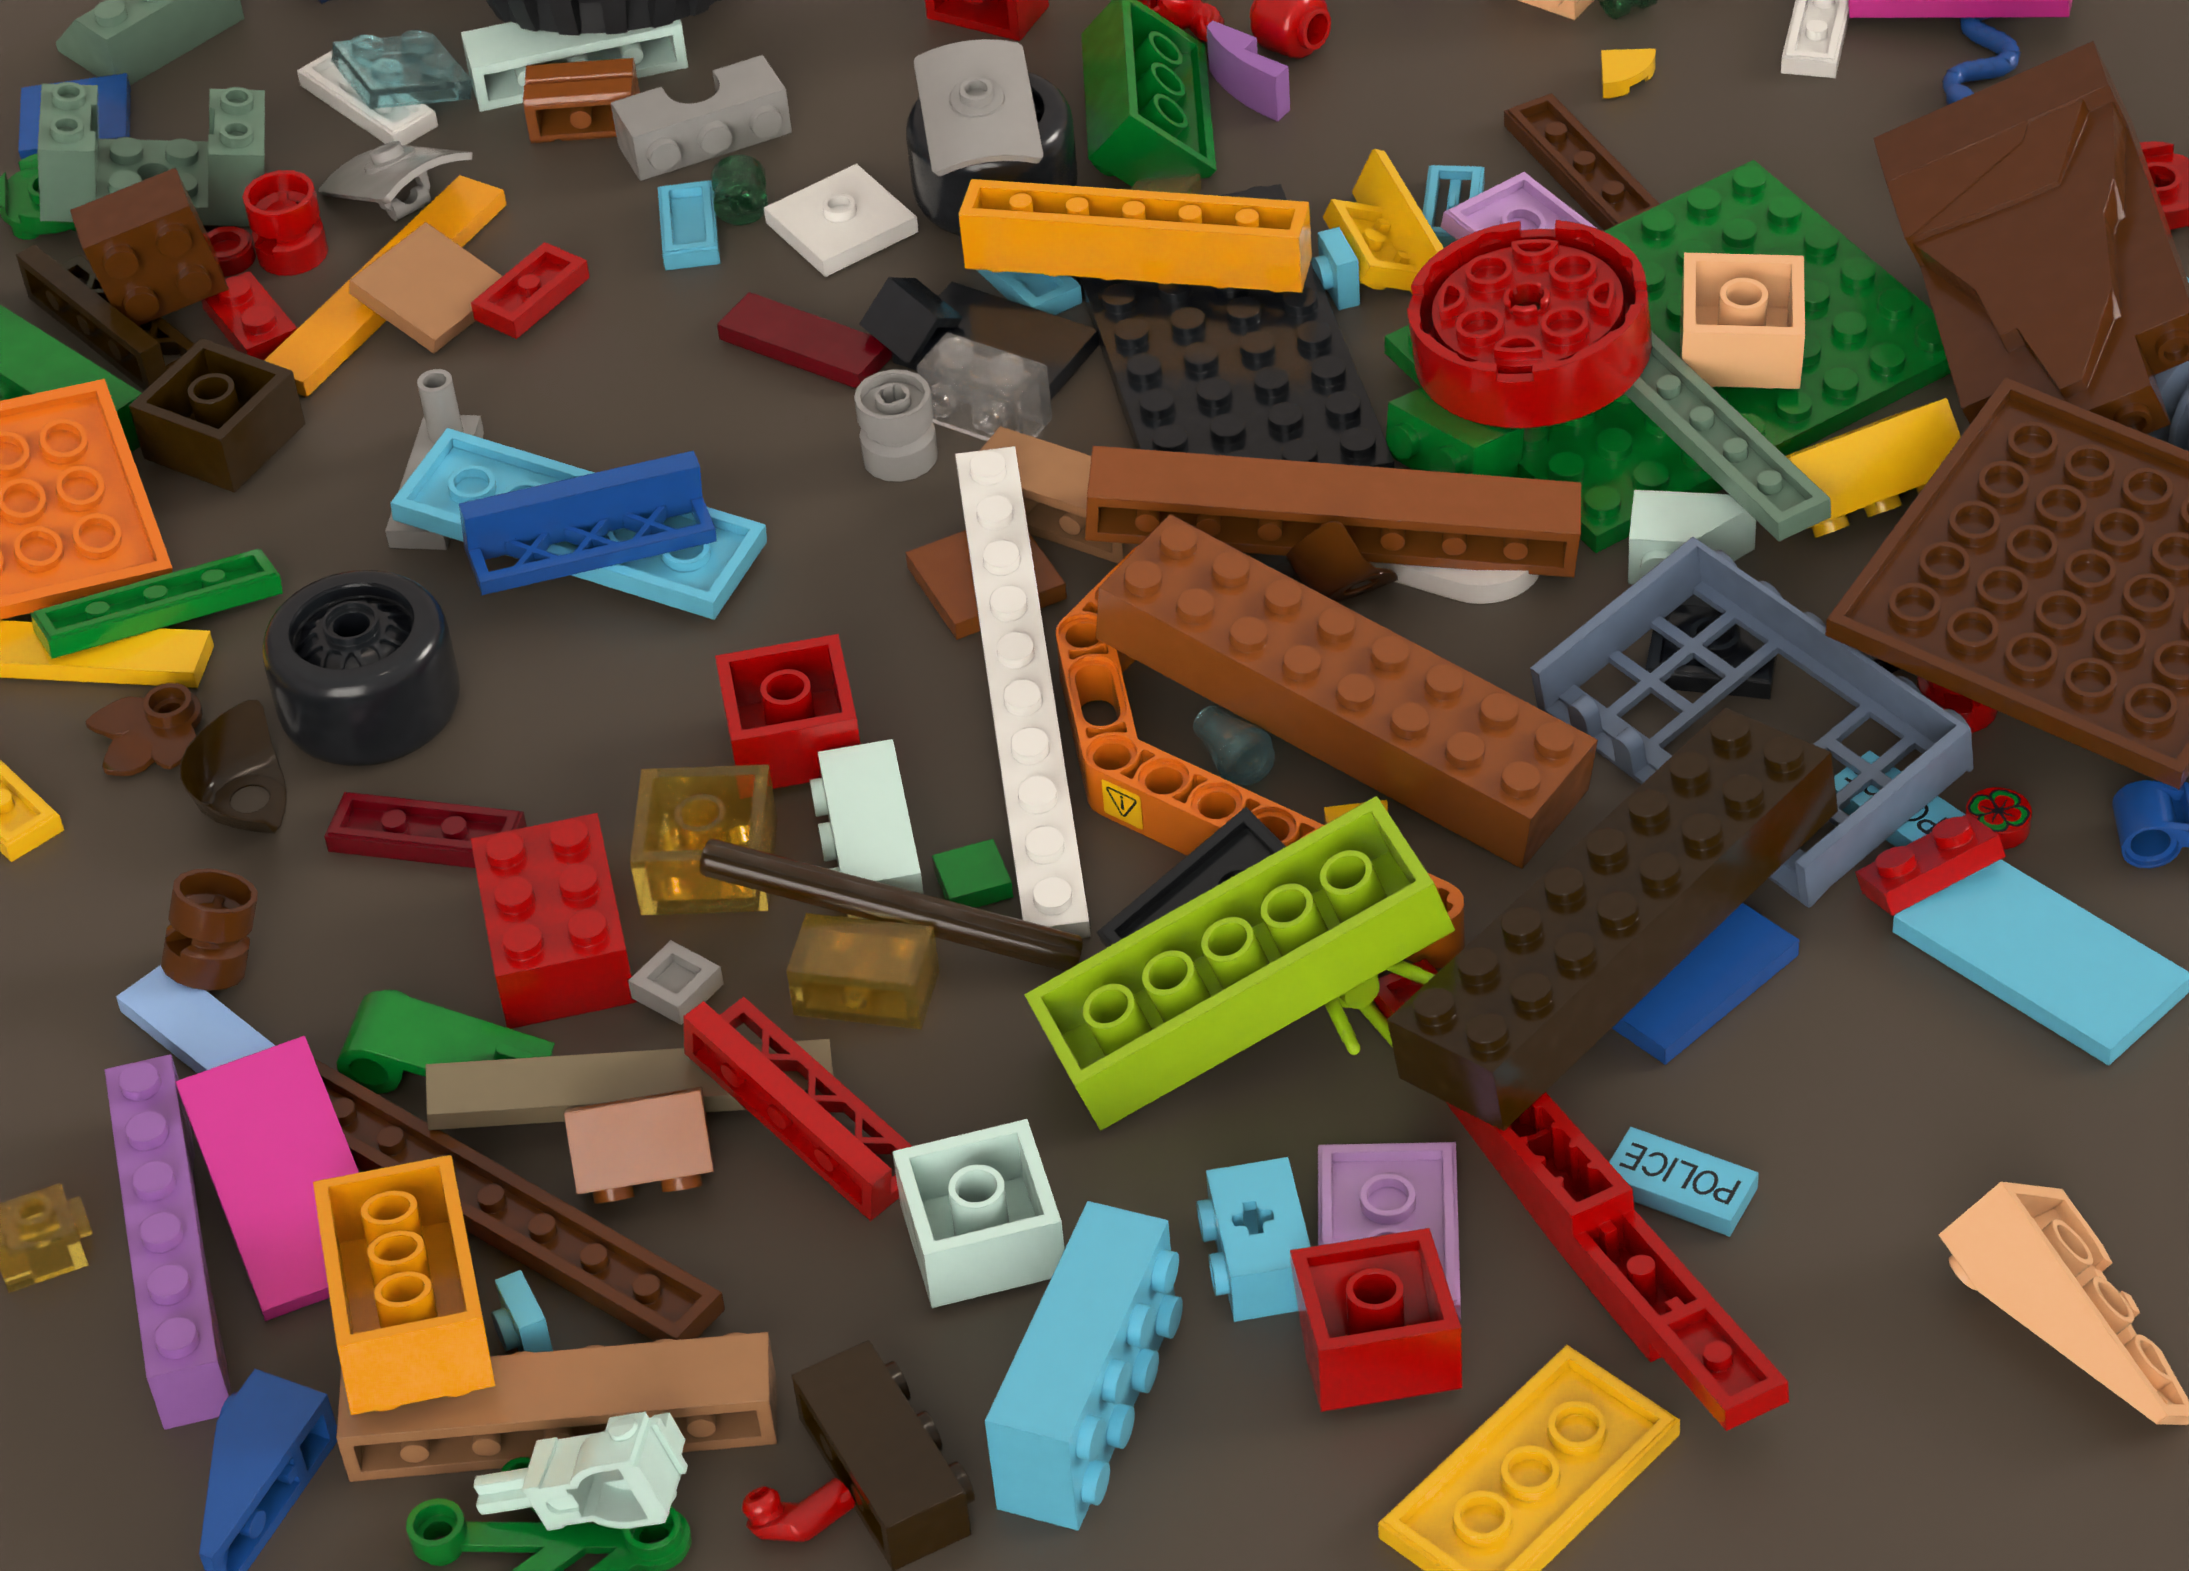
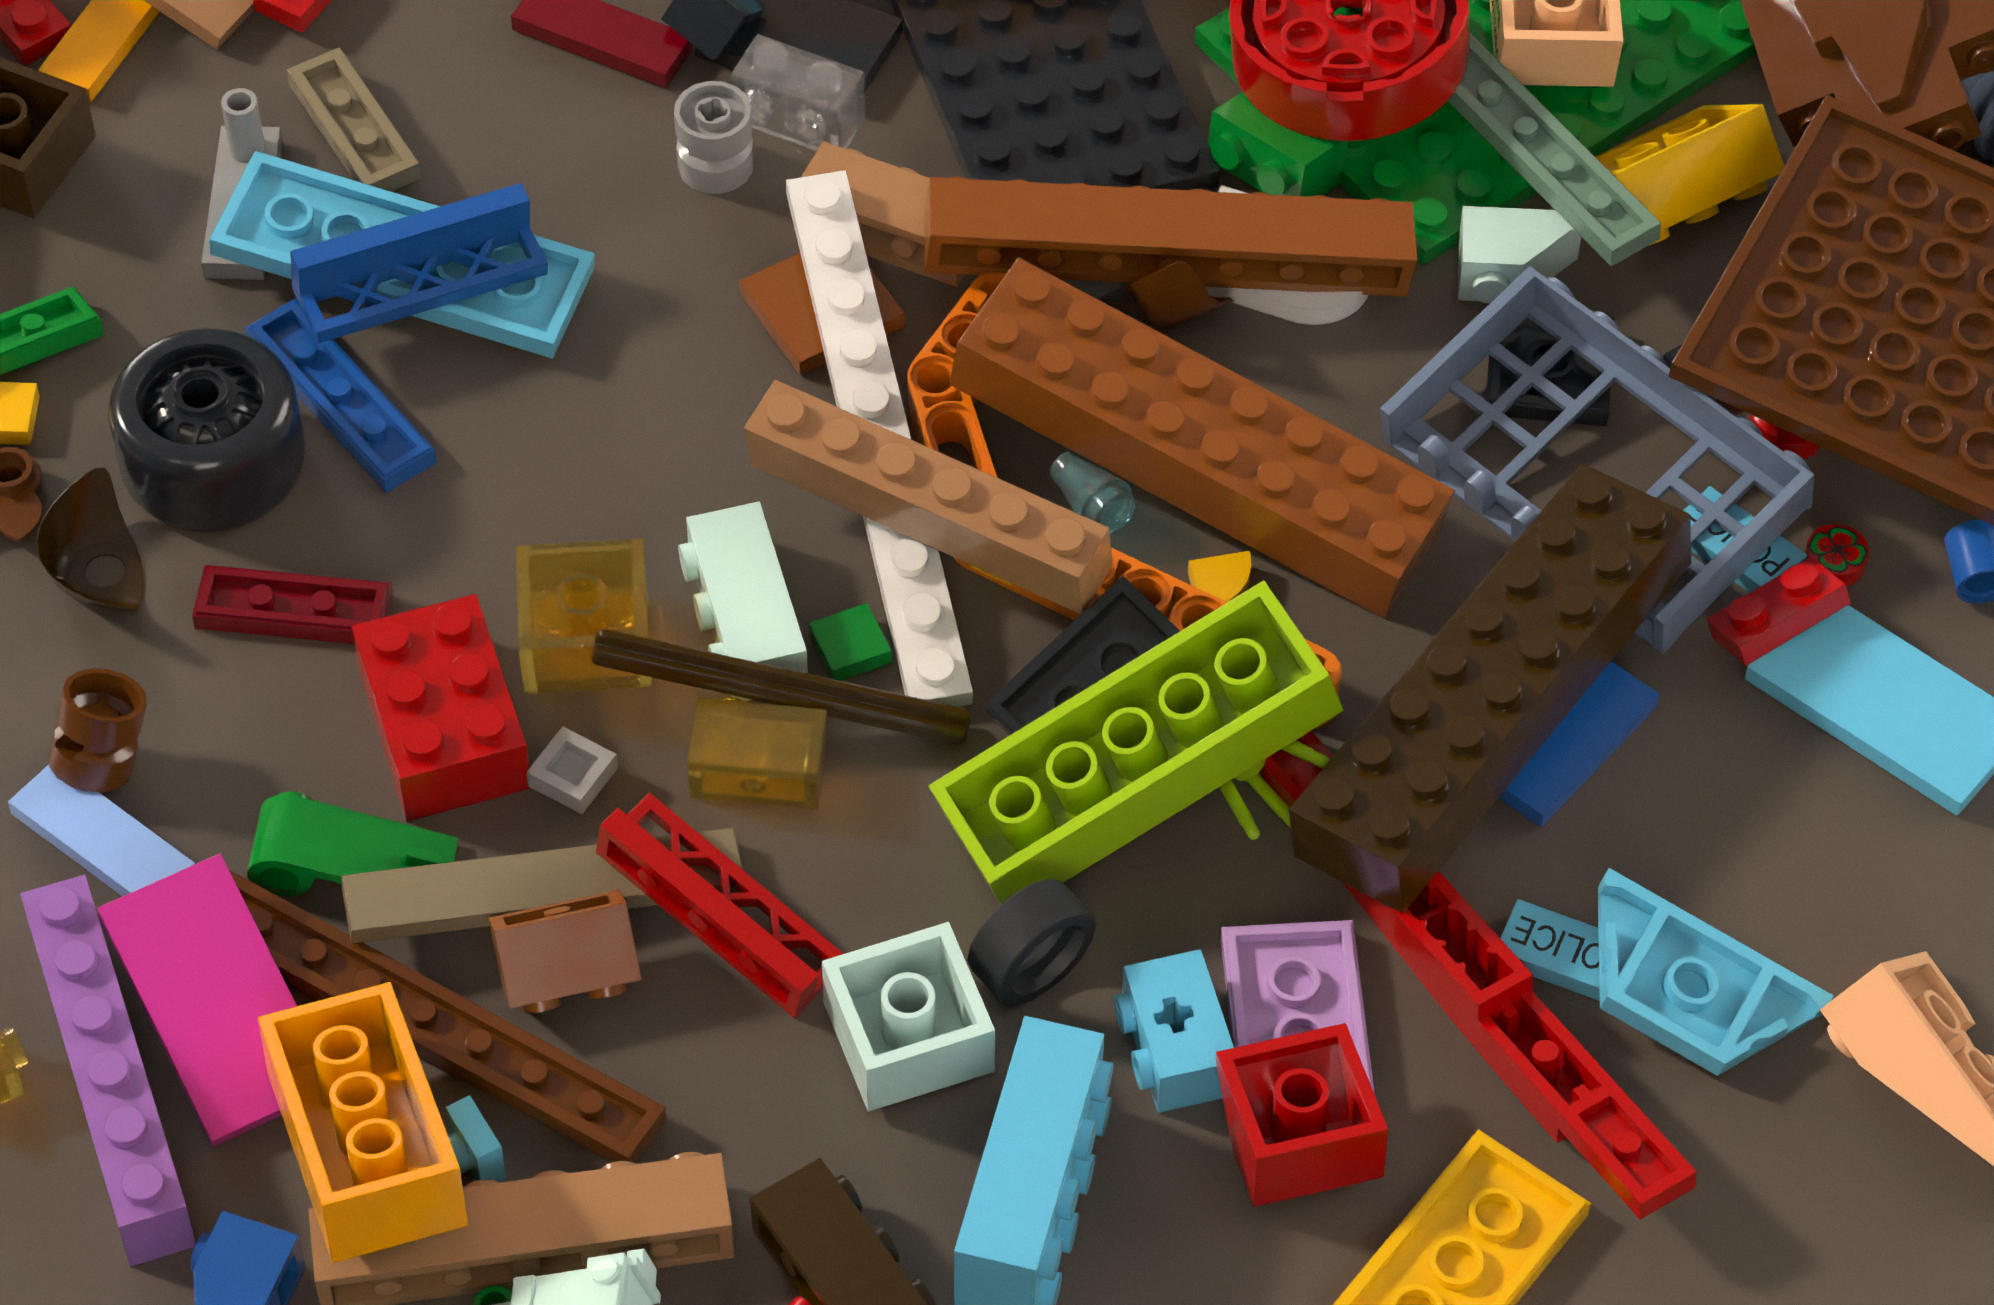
camera: 10 degrees left, 10 degrees up
red brick [715,634,861,795] -> none
none -> blue tile [245,299,437,493]
none -> dark tan plate [287,47,421,192]
none -> medium nougat brick [743,379,1113,614]
none -> black tyre [967,879,1096,1006]
none -> medium azure wing [1598,868,1833,1076]

